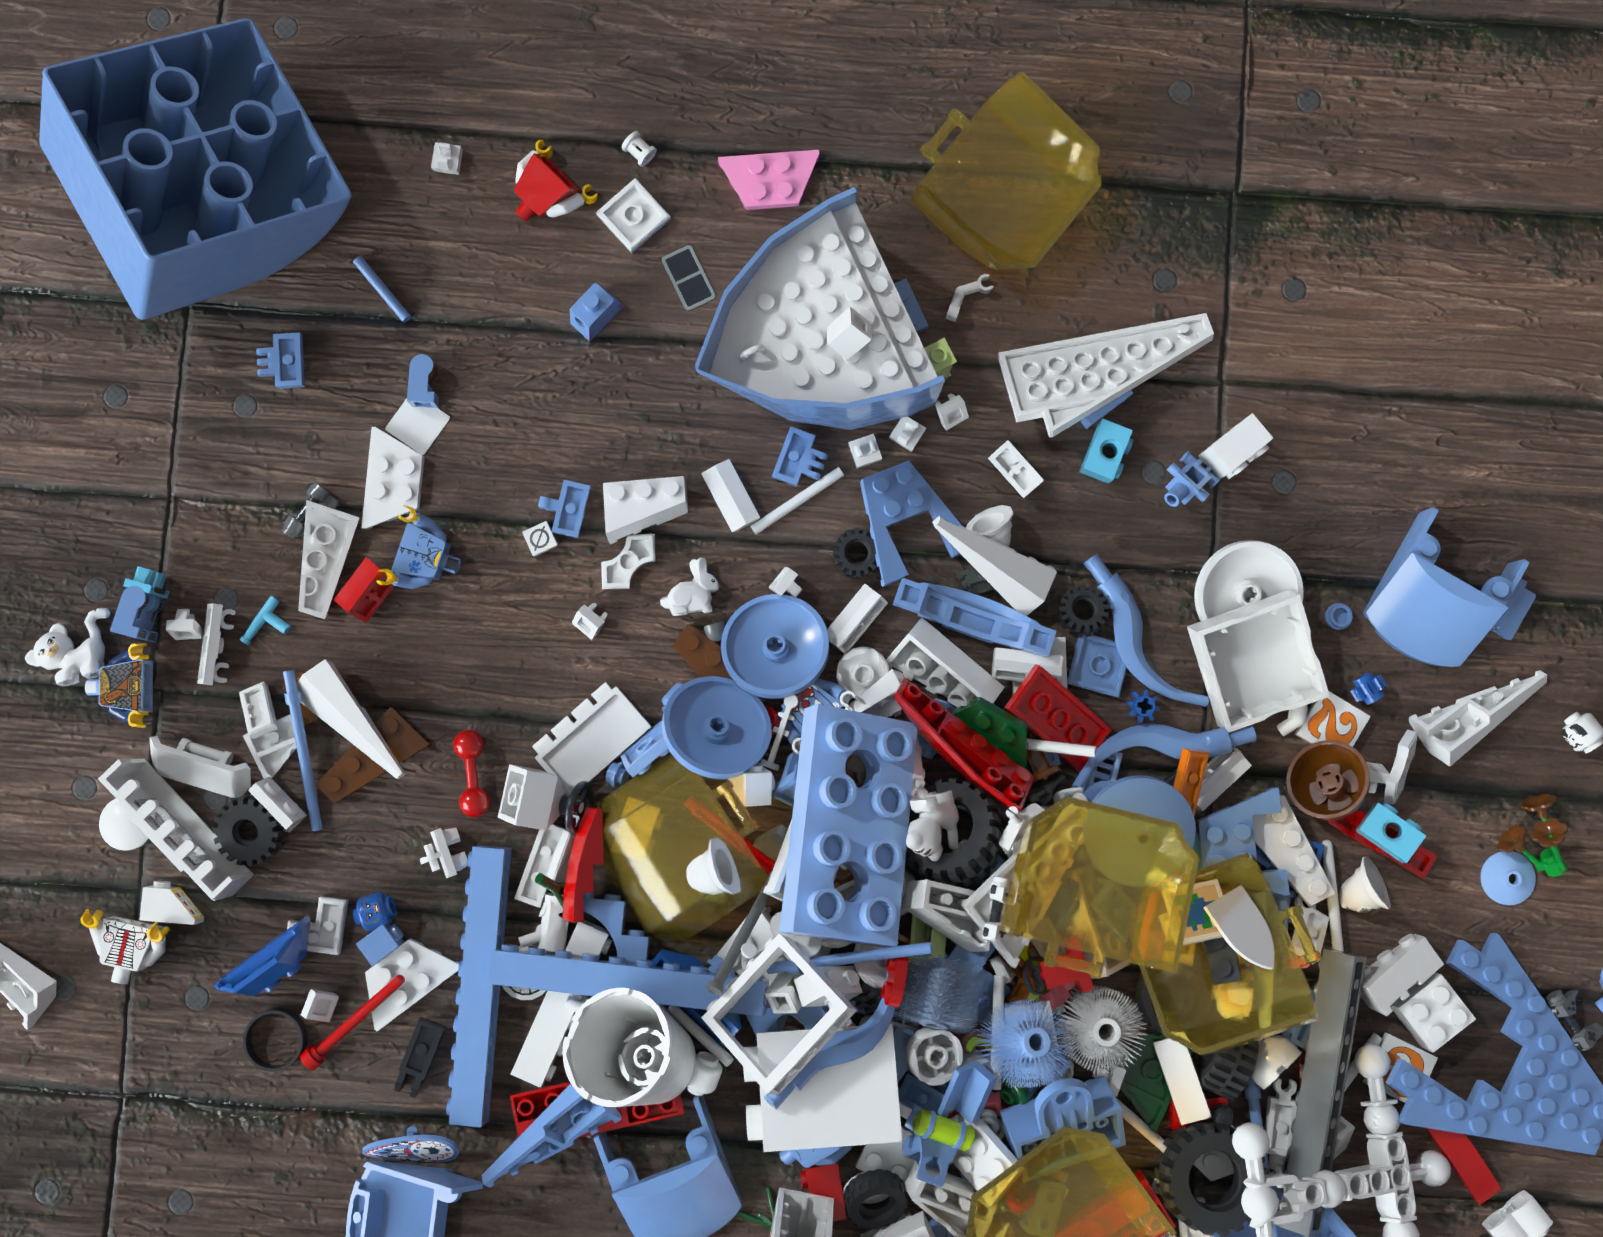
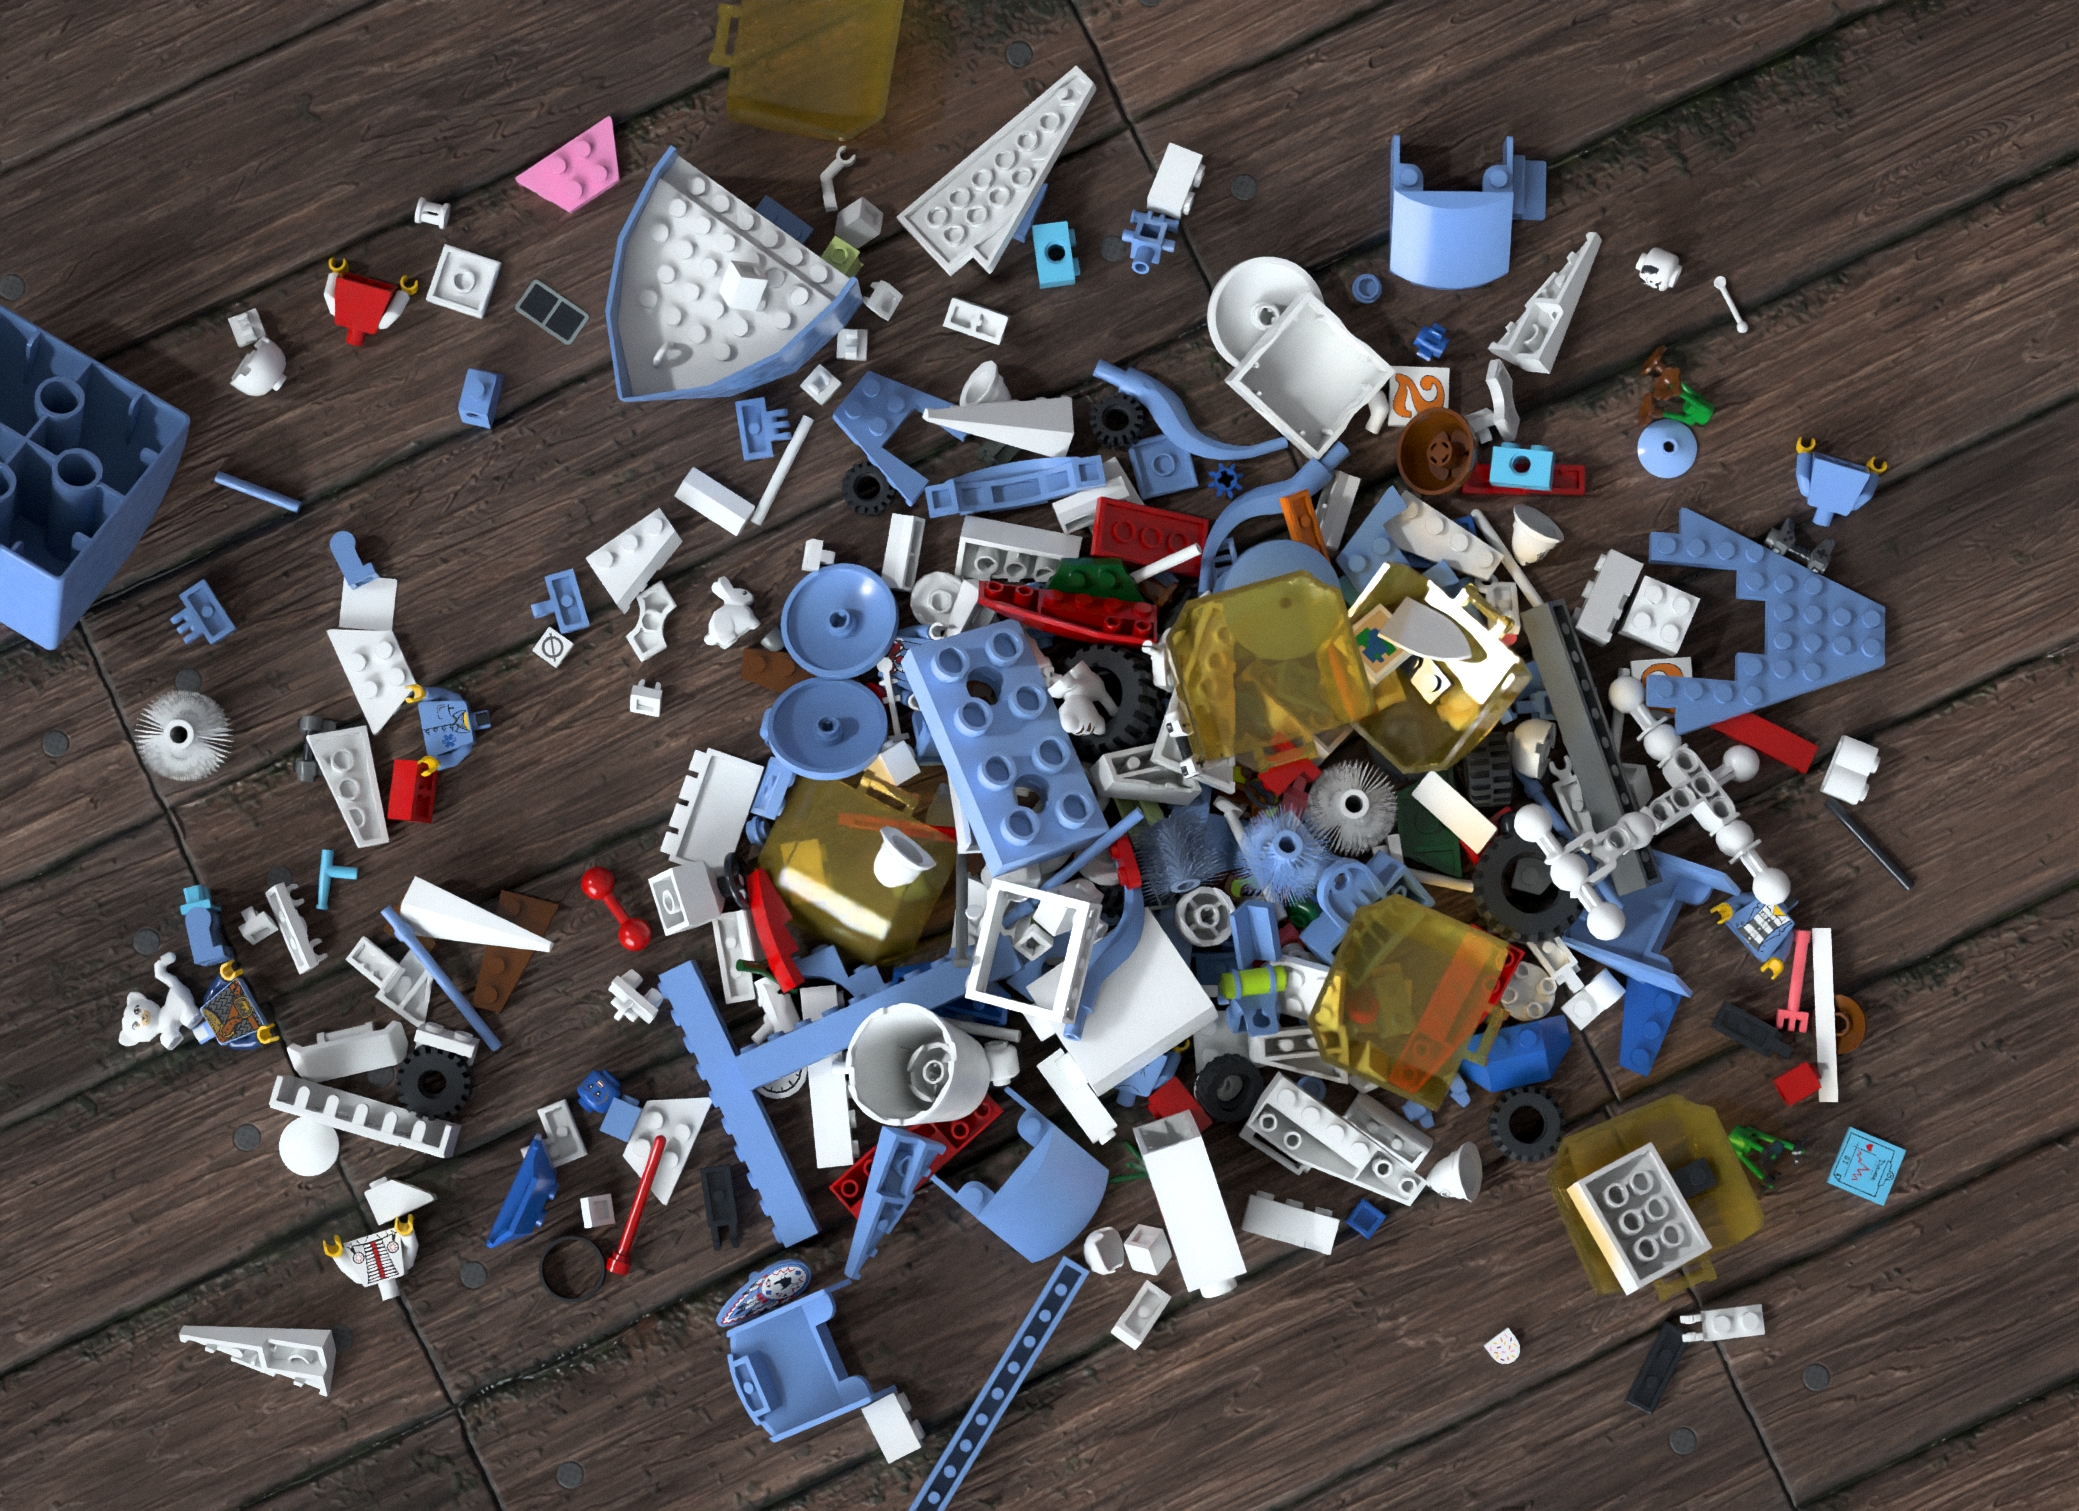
camera: 25 degrees left, 0 degrees up
none -> white piece [134,690,234,781]
none -> white cylinder [230,336,286,396]
none -> white panel [835,197,883,249]
none -> white window [1037,1048,1117,1145]

